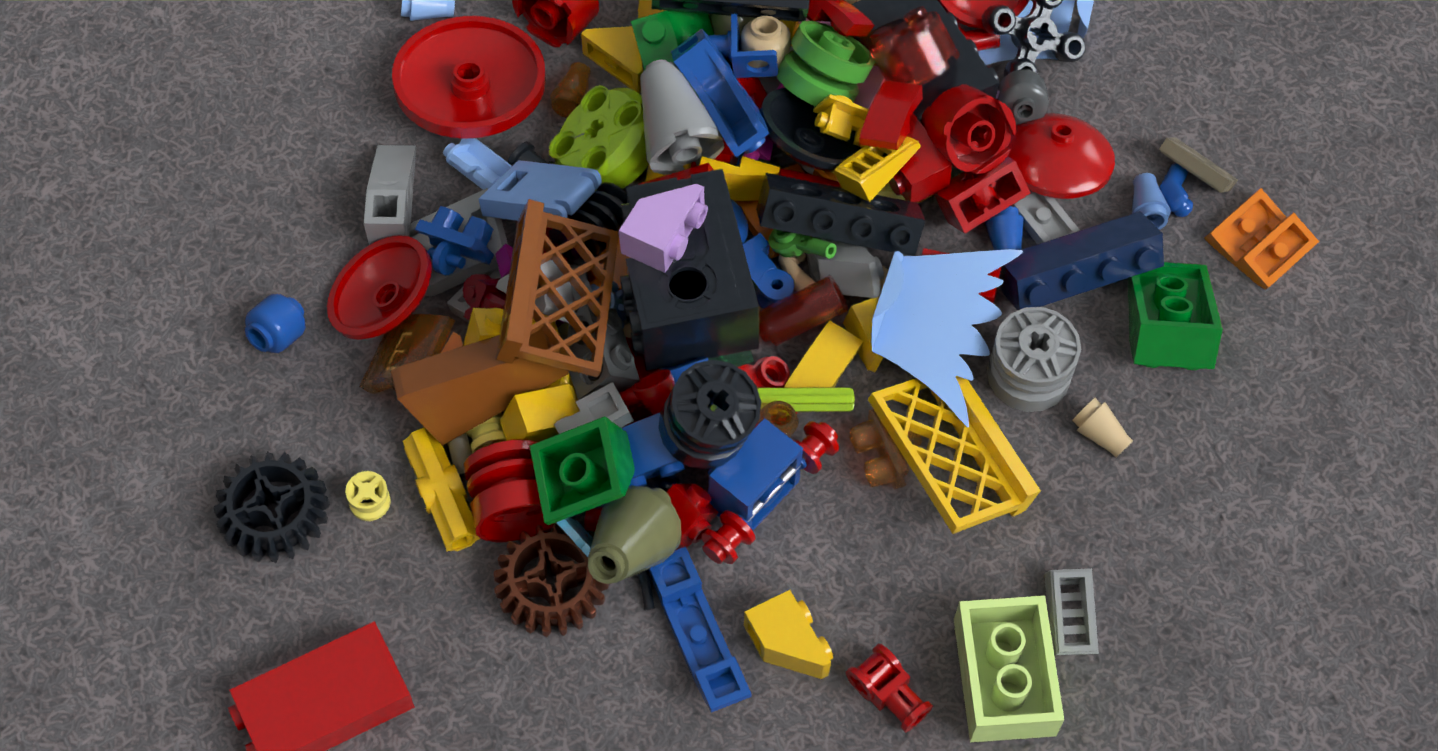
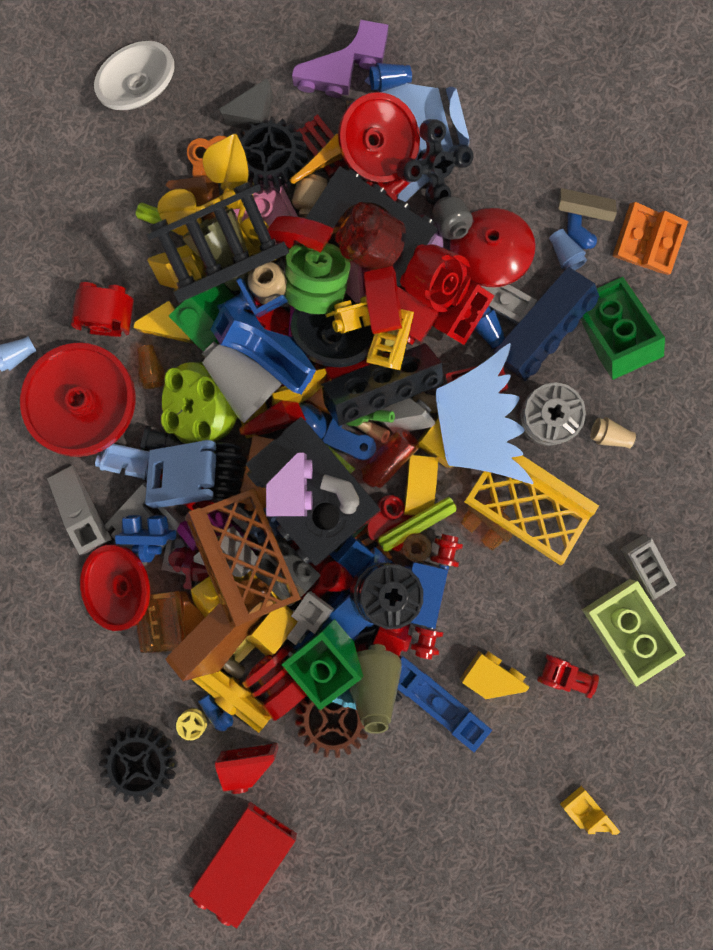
camera: 25 degrees left, 25 degrees up
blue head [245,294,306,353] -> none
none -> blue arm [198,694,233,731]
none -> red slope [215,743,279,794]
none -> light grey arm [320,474,359,514]

